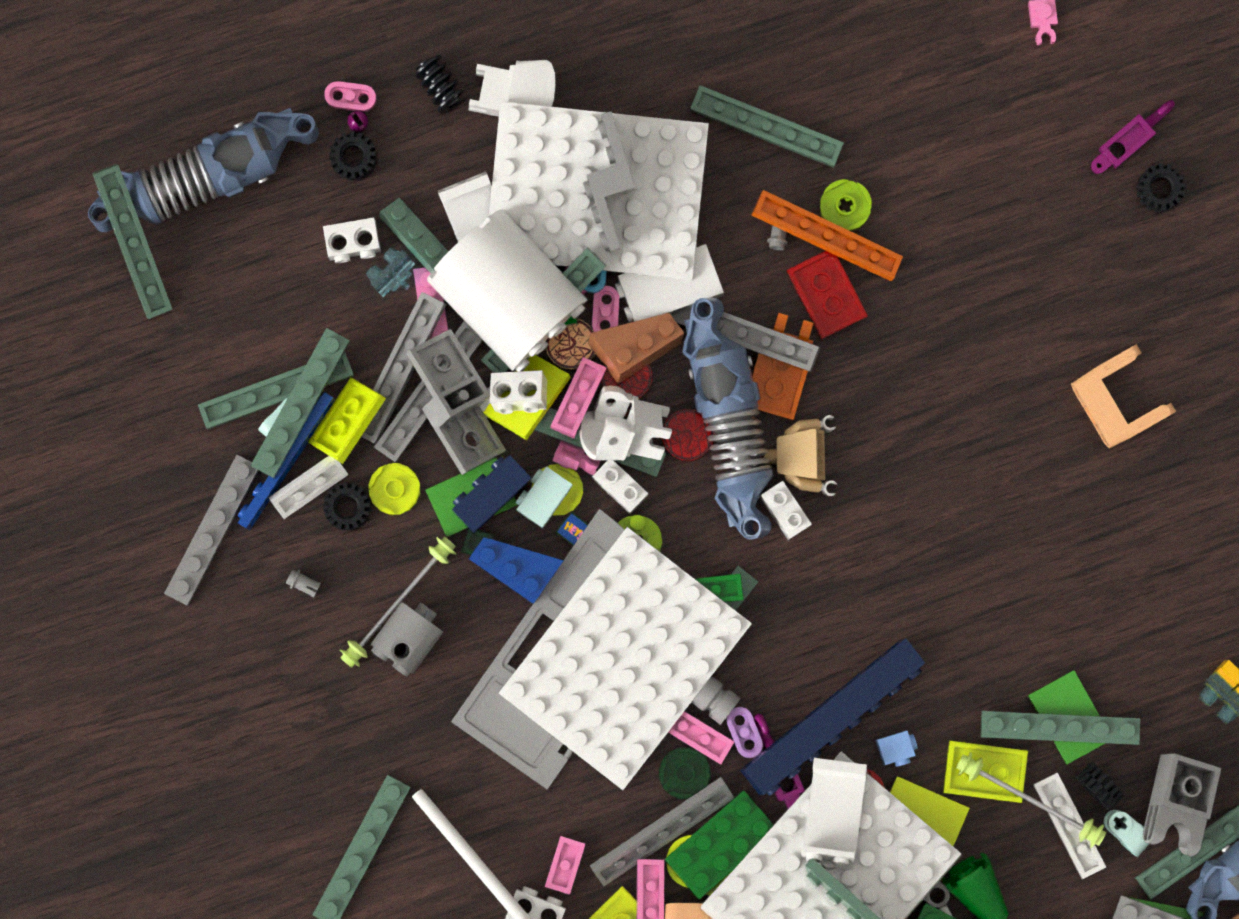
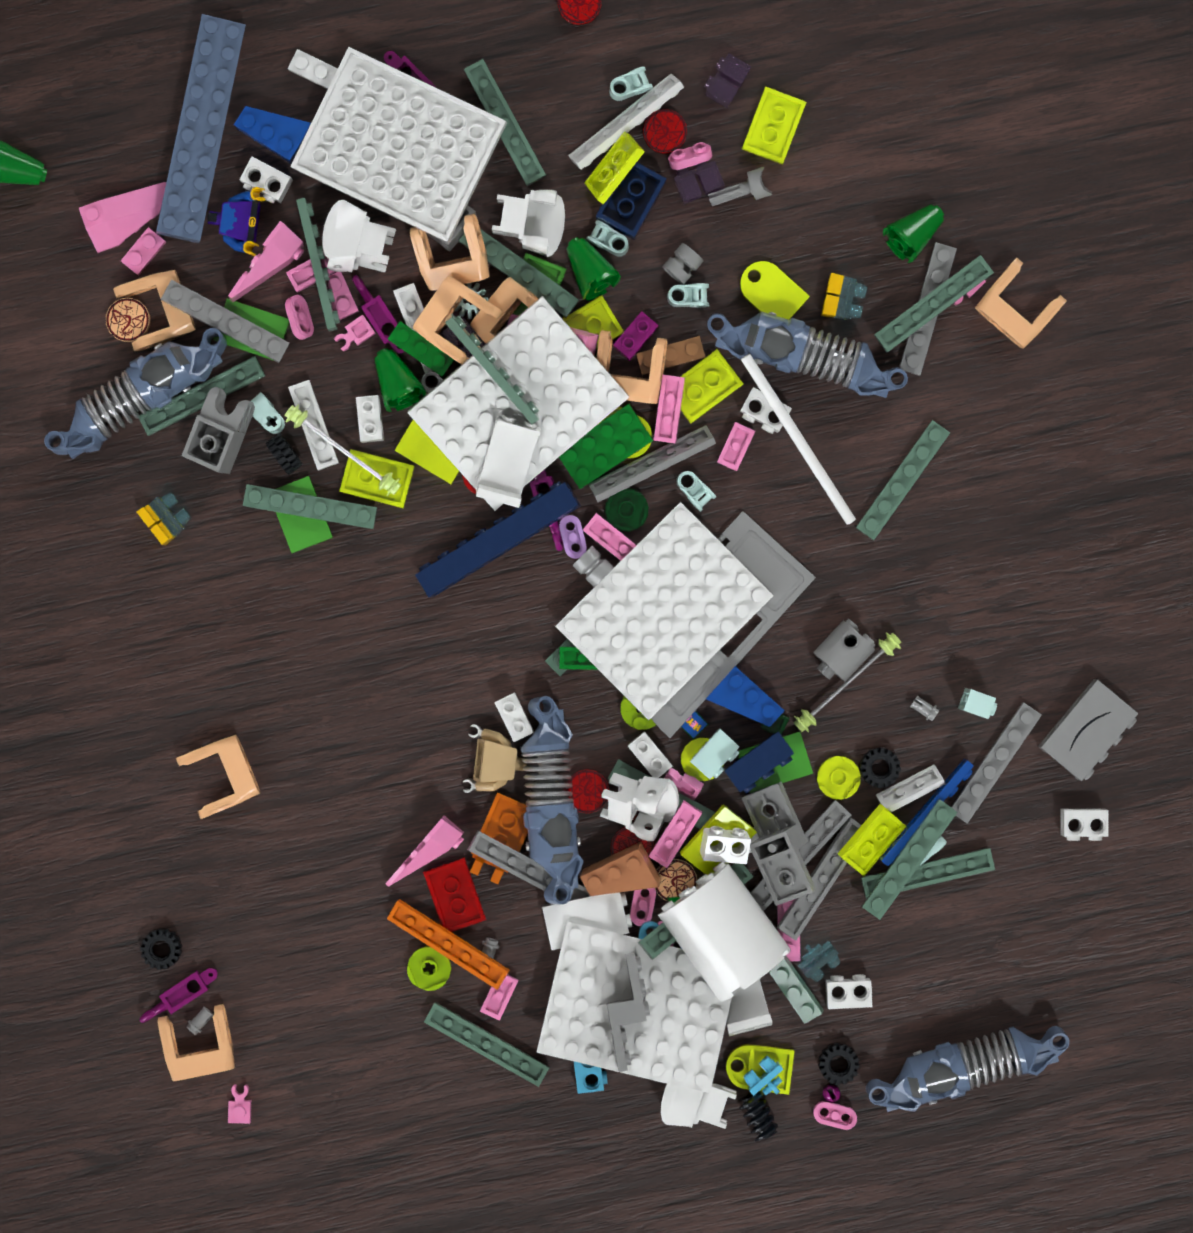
camera: 175 degrees left, 5 degrees up
sand green plate [92,164,172,319] -> none
light blue brick [875,731,918,767] -> none
none -> light nougat connector [158,1004,235,1081]
none -> light grey pin [186,1006,214,1035]
none -> white brick [356,395,384,443]
none -> bright pink wedge [386,815,464,887]
none -> bright pink plate [480,975,518,1021]
none -> medium azure brick [574,1062,608,1094]
none -> light aqua piece [676,471,716,512]
none -> neon yellow tile [726,1044,795,1095]
none -> medium azure hips [743,1056,784,1096]
none -> light aqua brick [958,688,997,719]
none -> light grey panel [1038,679,1138,781]
none -> white brick [1060,809,1108,841]

